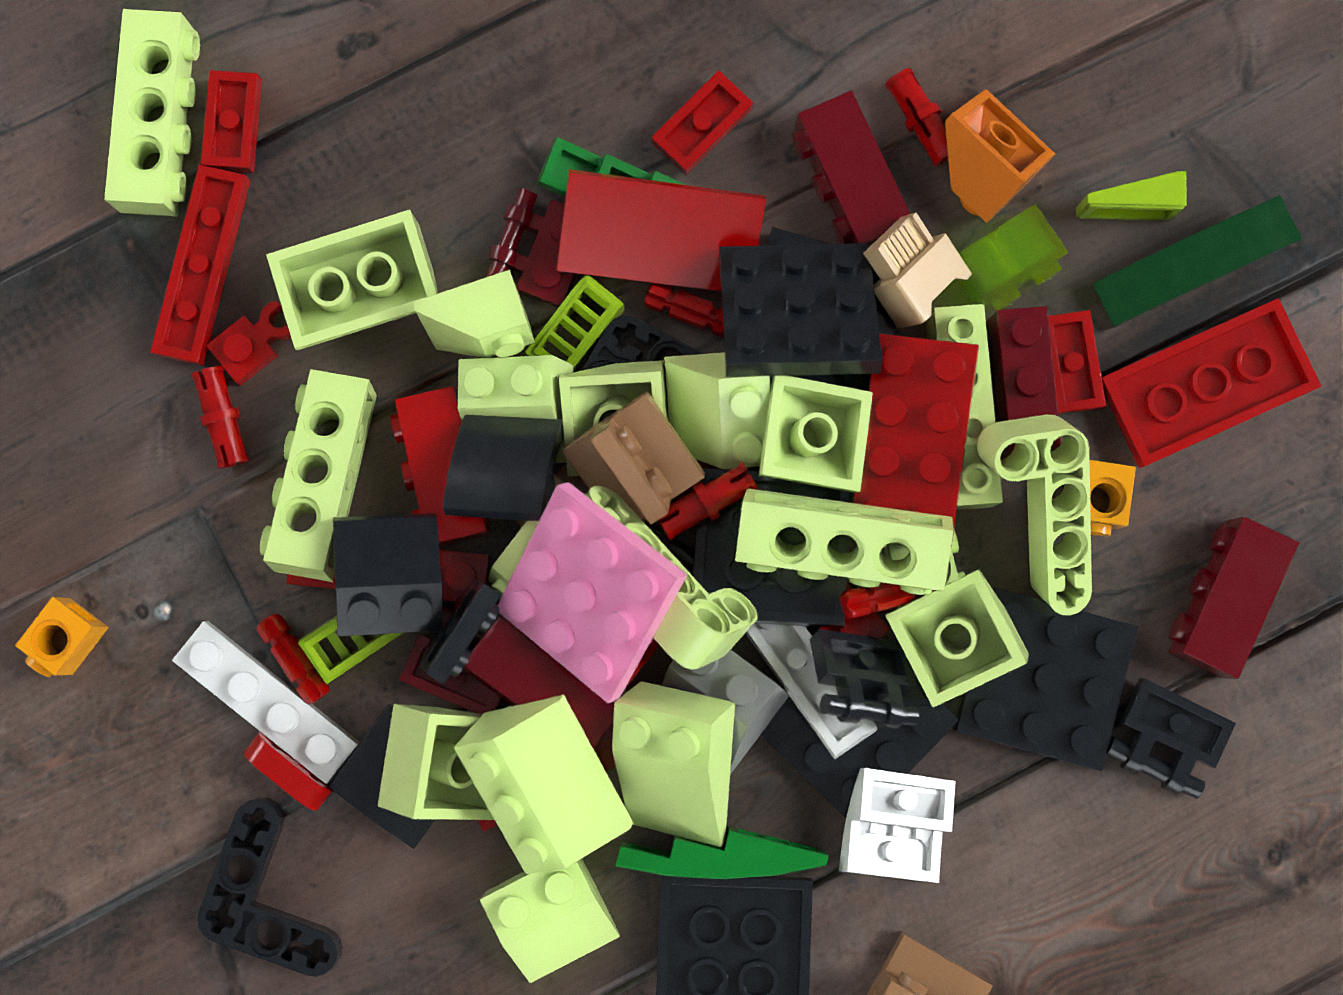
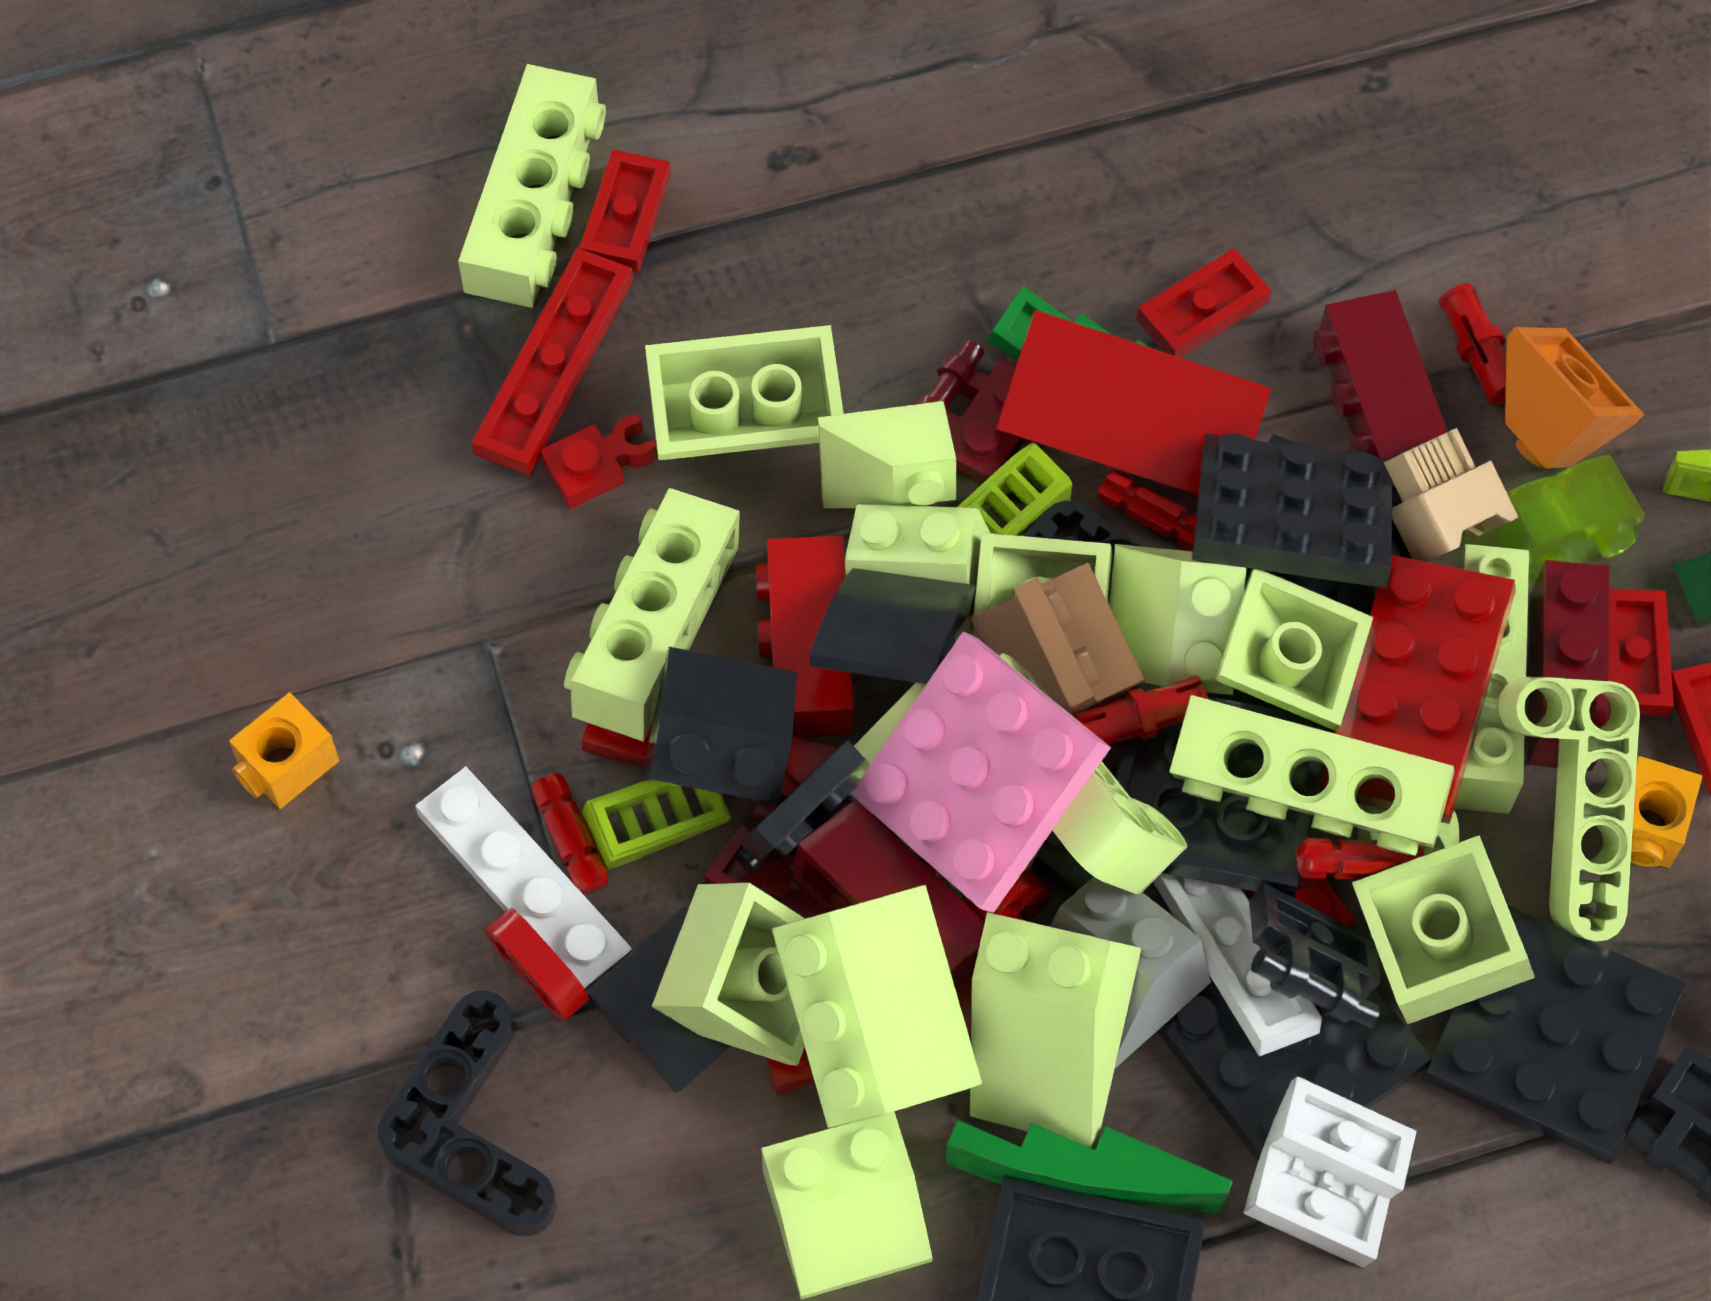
camera: 10 degrees right, 20 degrees down
red pin [191,366,250,469] -> none

